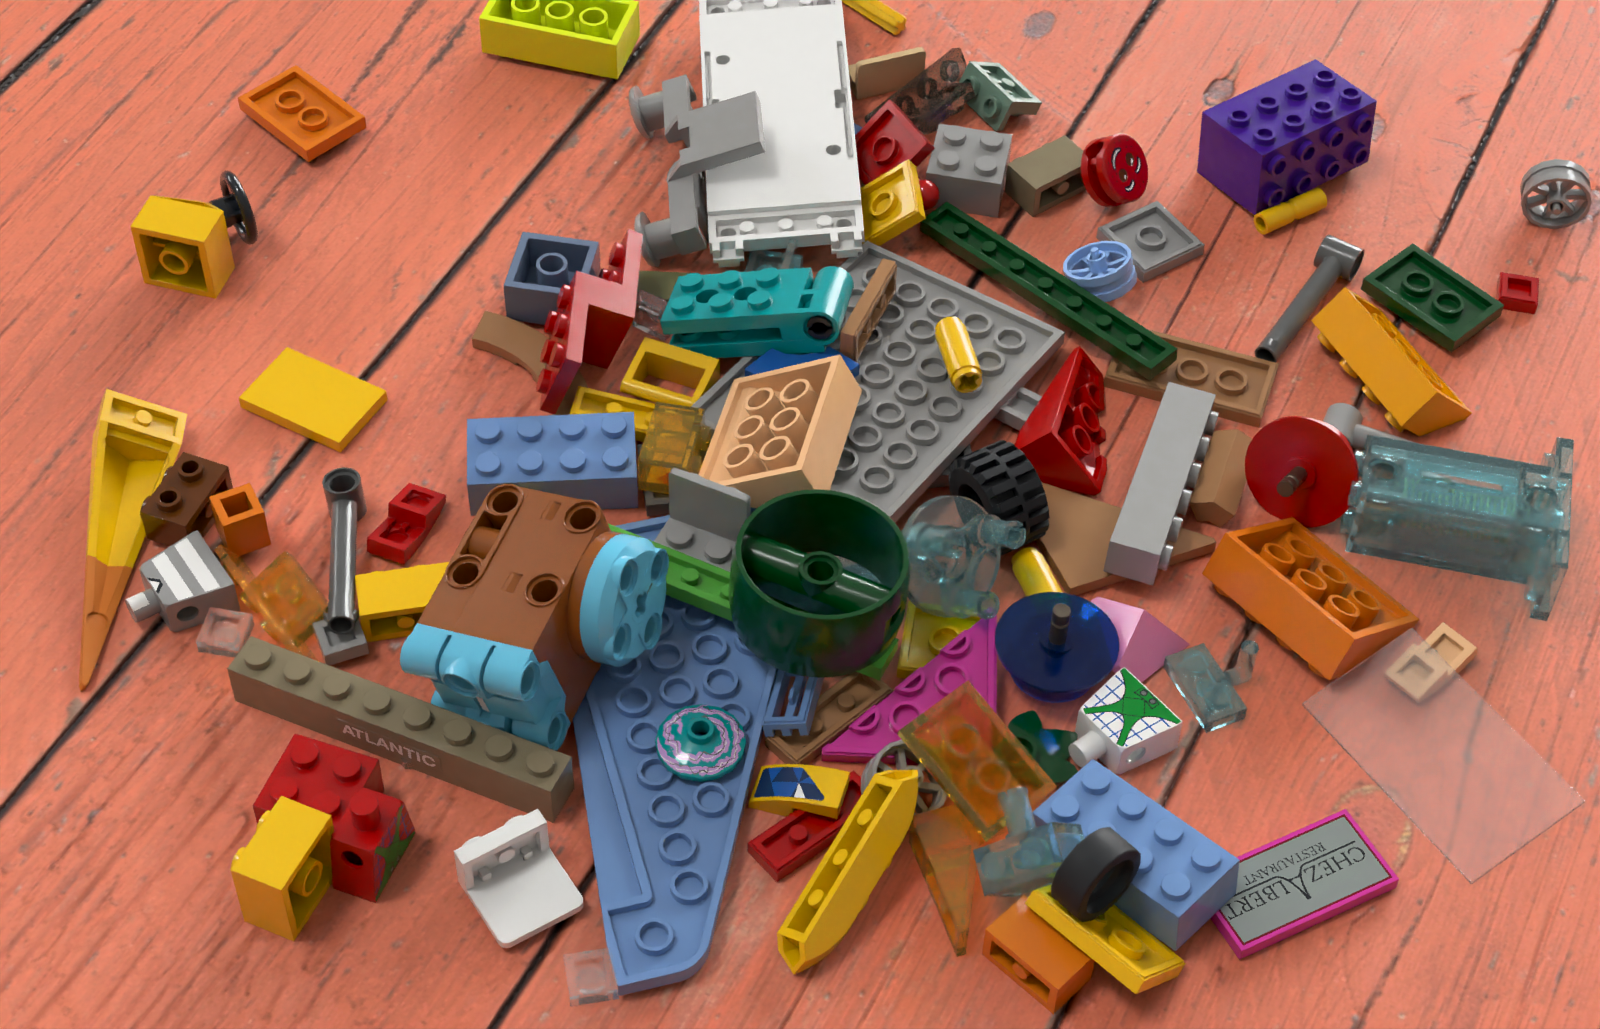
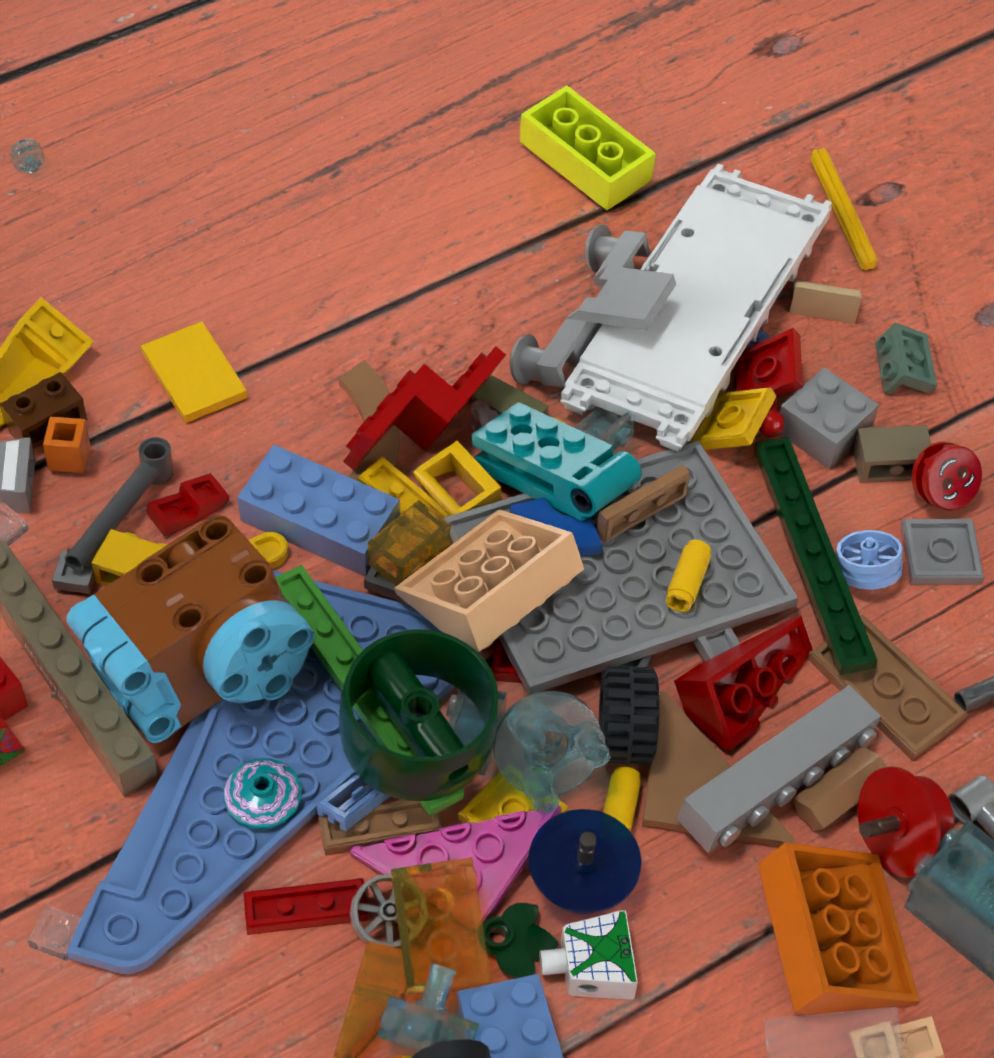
camera: 30 degrees right, 5 degrees up
yellow piece [130,170,258,299] -> none
clear yellow bracket [214,544,328,661] -> none
orange plate [238,65,367,162] -> none
white bracket [454,809,584,948] -> none
sand blue brick [503,232,601,325] -> none
light grey bracket [654,468,751,572] -> none
yellow slope [749,764,850,819] -> none
yellow brick [777,770,918,975] -> none
clear smoke bracket [865,48,976,134] -> none
bright pink slope [1091,597,1190,683] -> none
clear light blue plate [1163,640,1259,733] -> none

